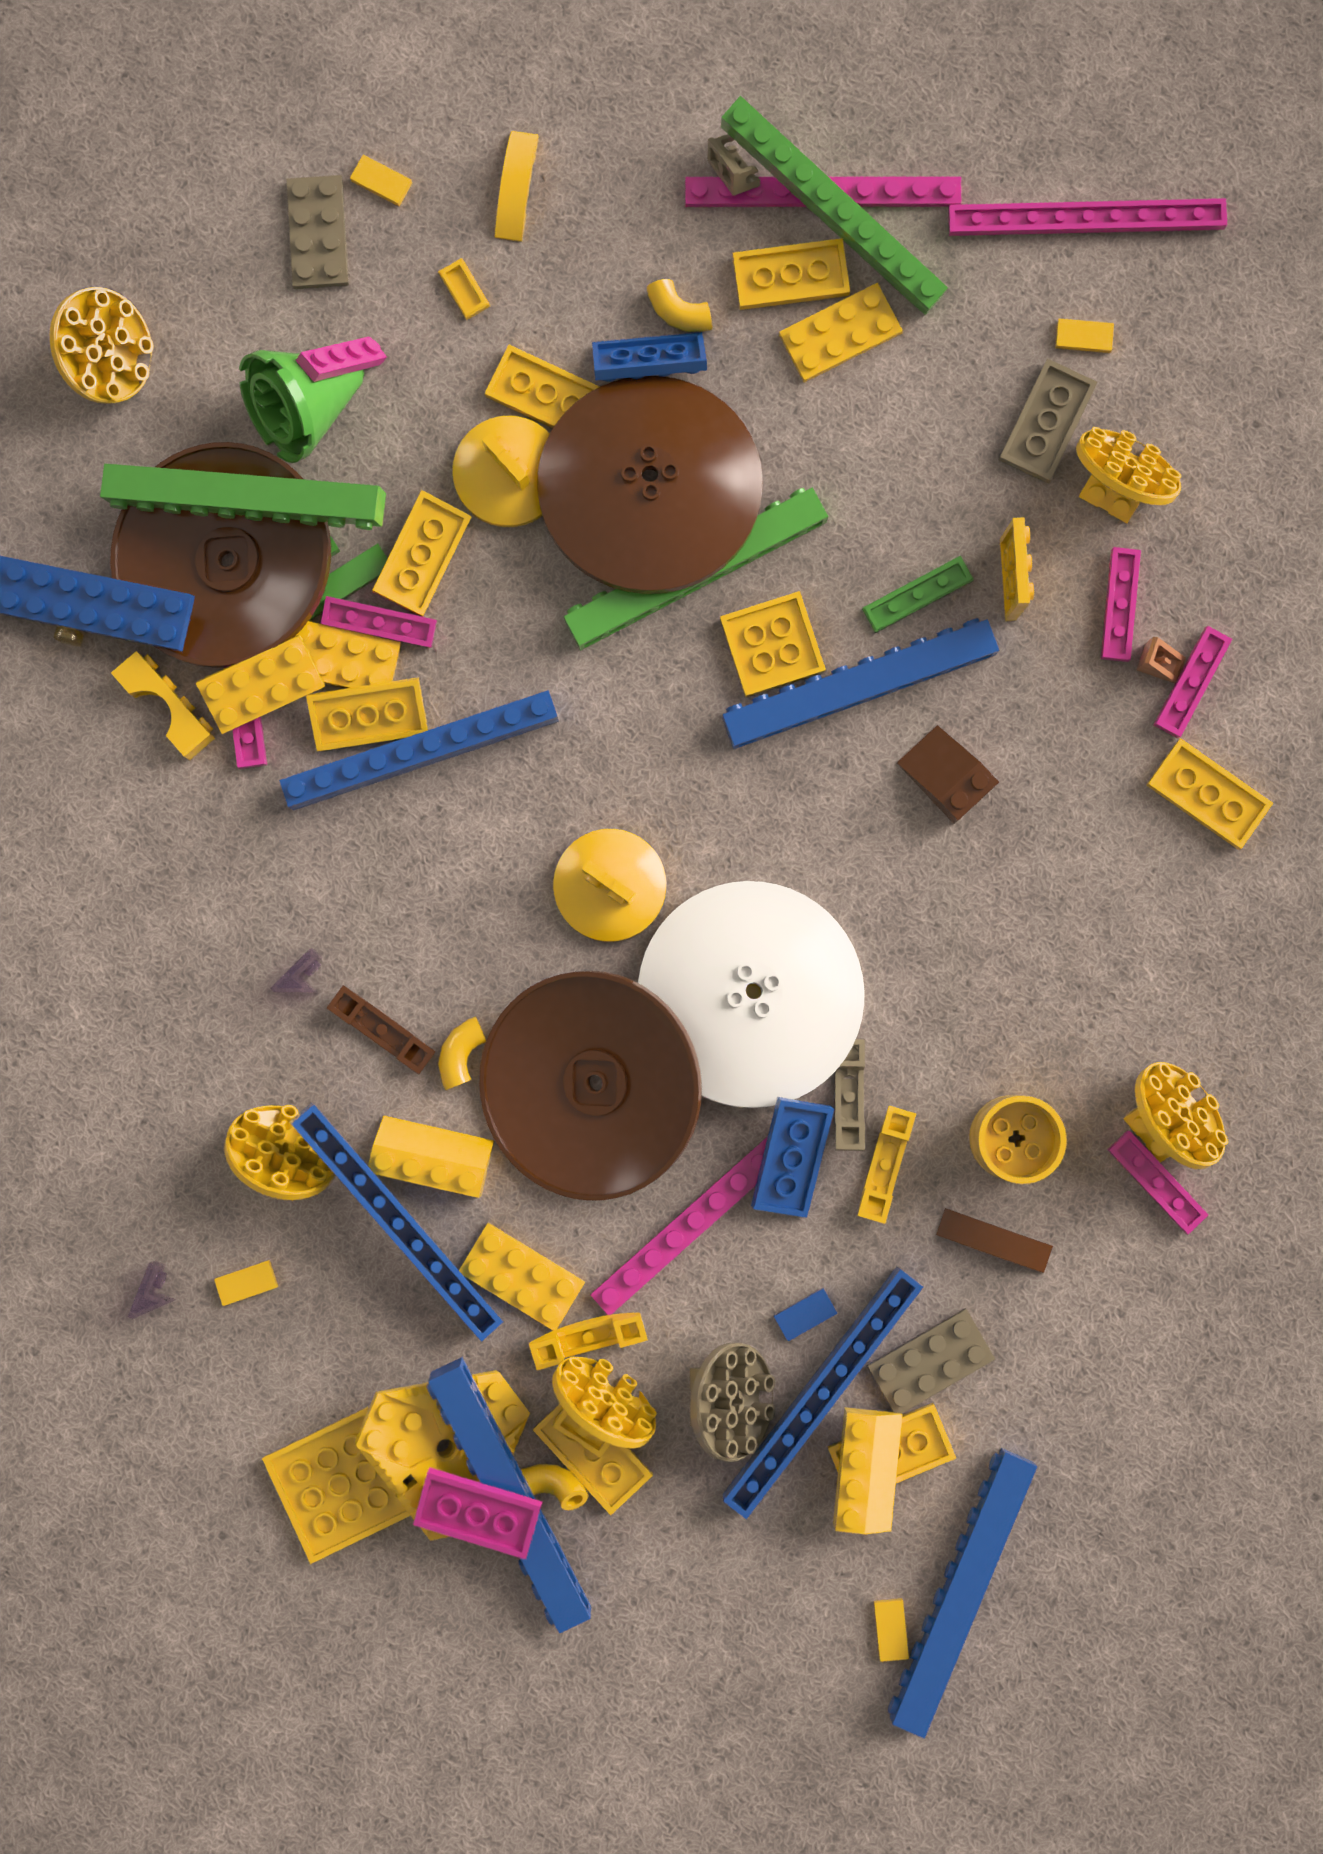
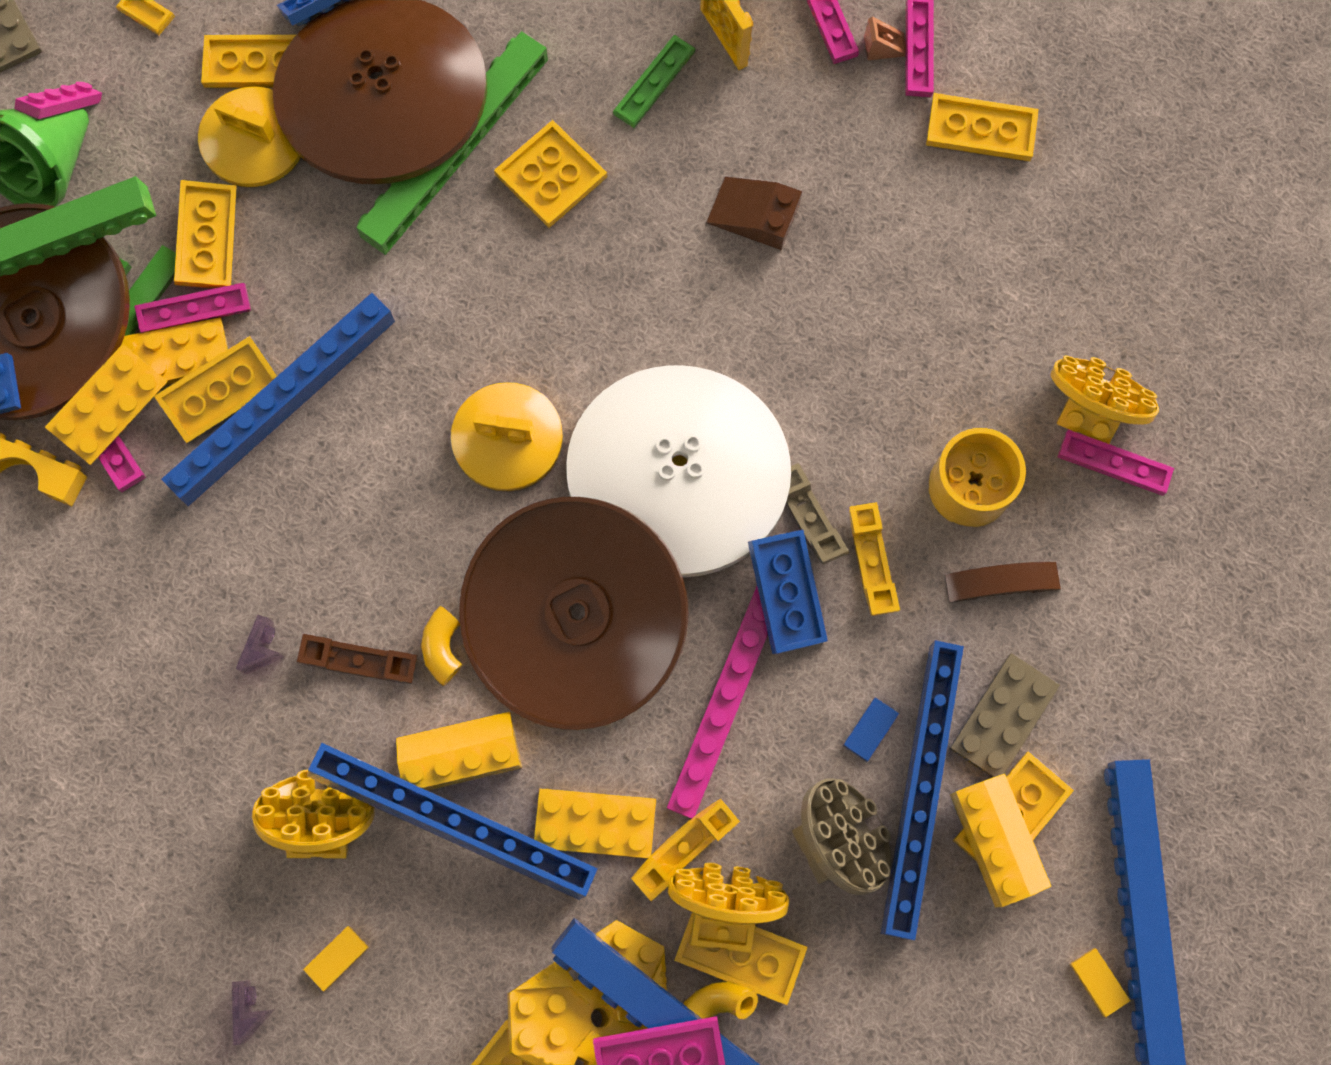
camera: 30 degrees left, 10 degrees down
blue brick [722,618,1000,750] -> none

